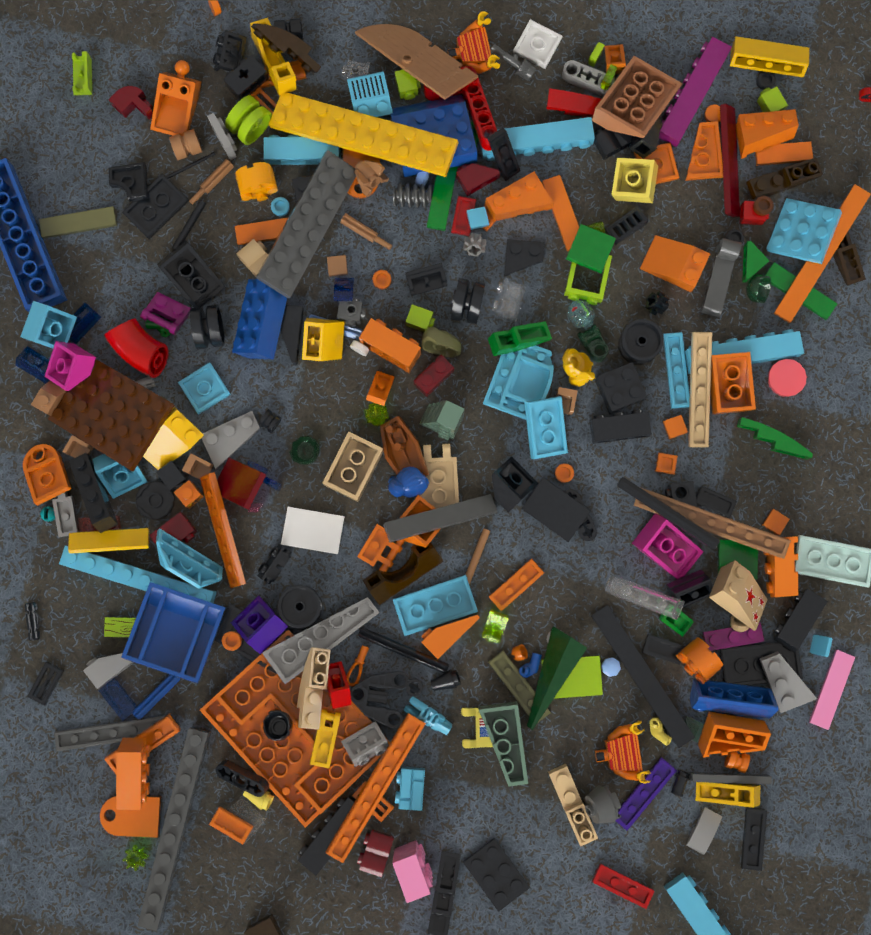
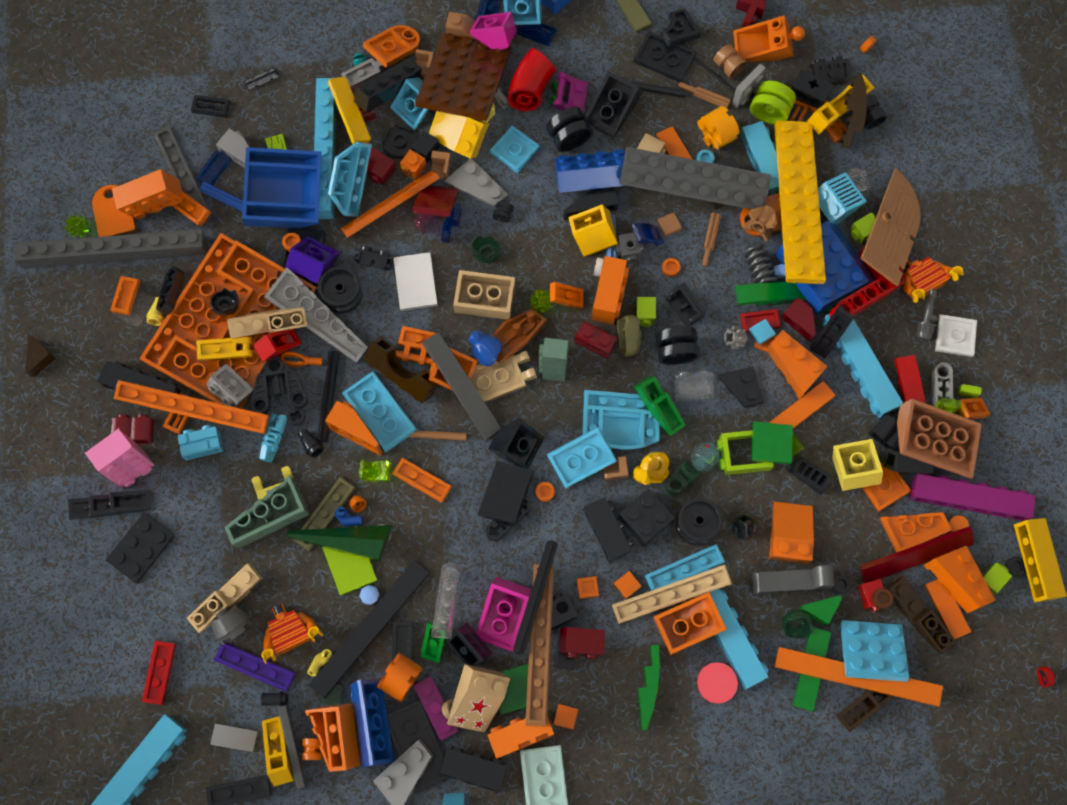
camera: 75 degrees right, 10 degrees down
none -> dark red brick [559,627,605,659]

